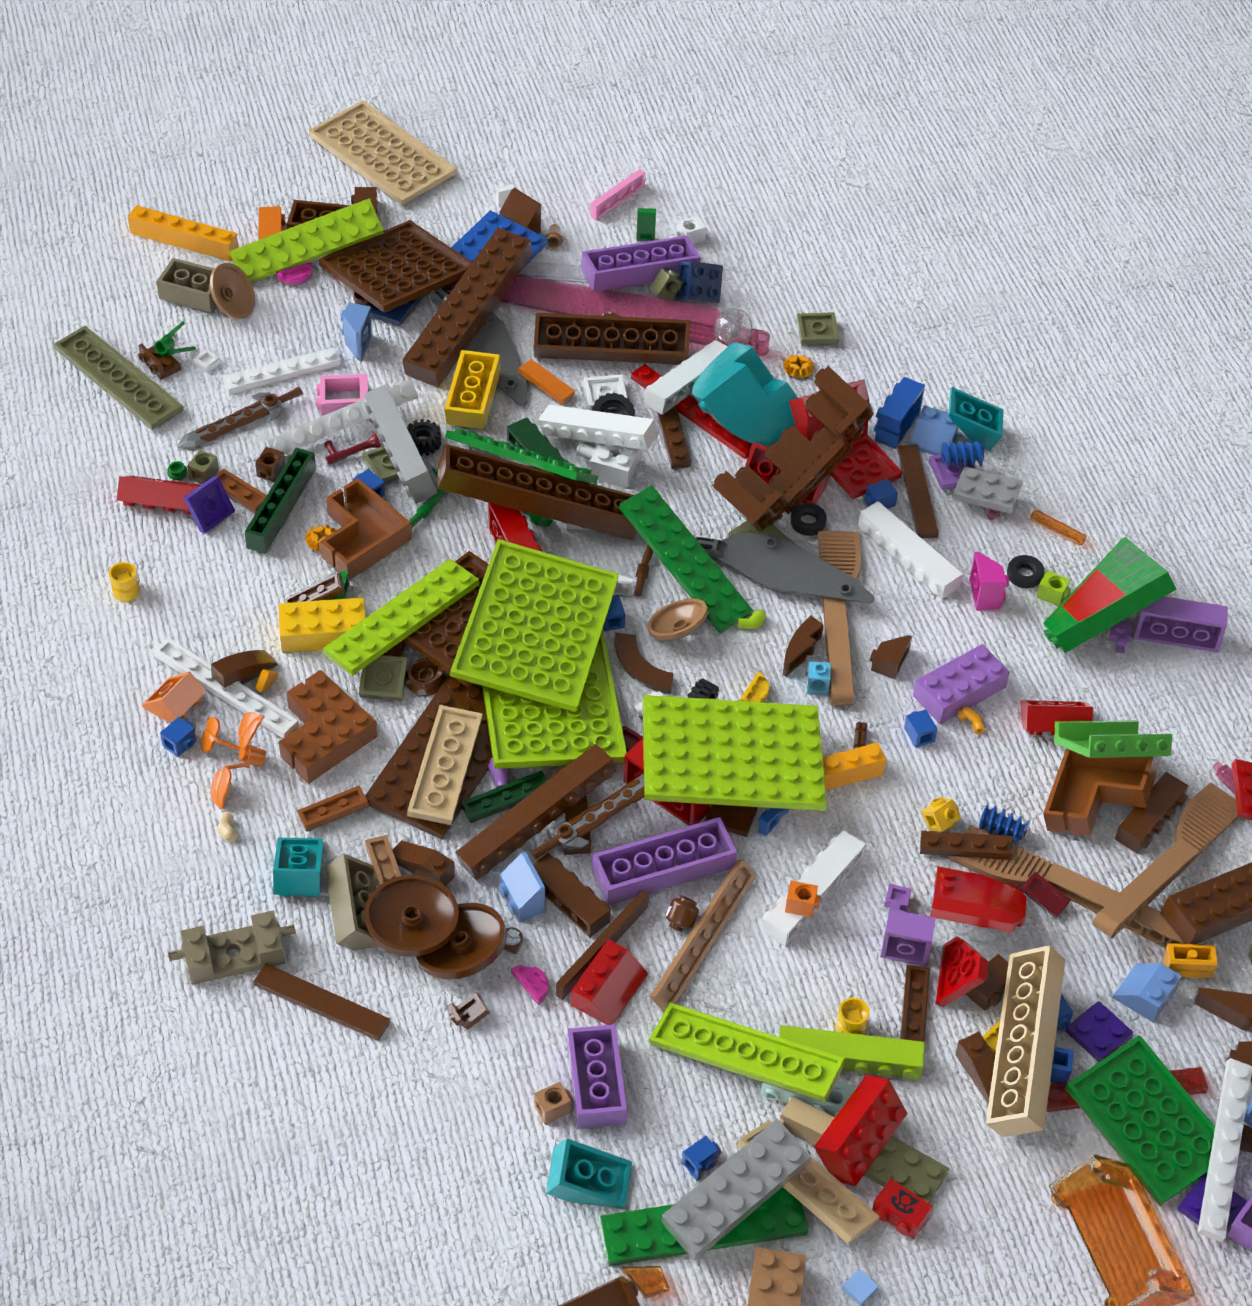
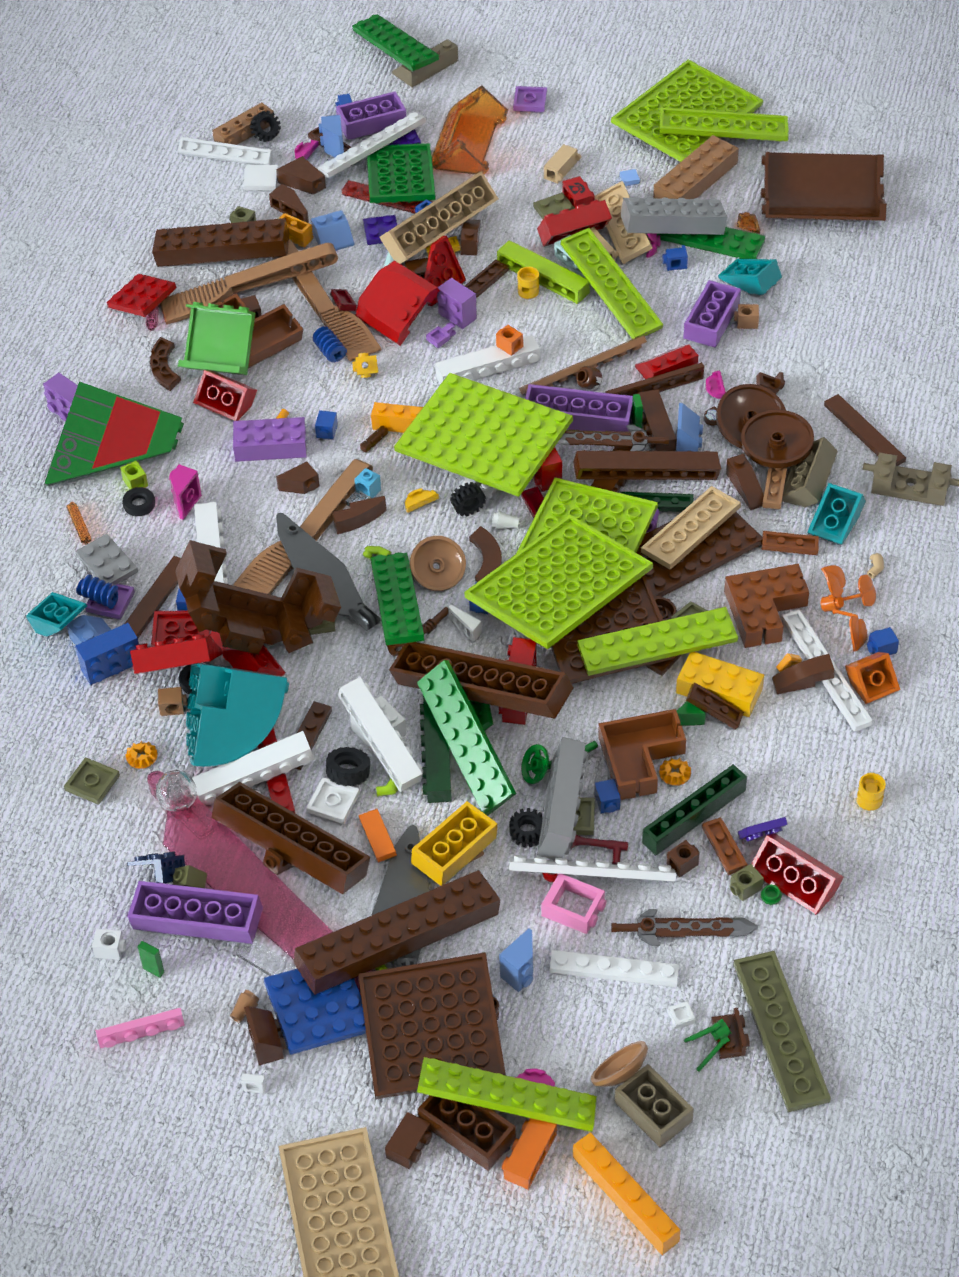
camera: 145 degrees left, 0 degrees up
reddish brown plate [920,831,1012,860] -> none
none -> reddish brown tile [150,337,181,391]
none -> tan brick [544,144,582,184]
none -> green tile [632,394,643,429]

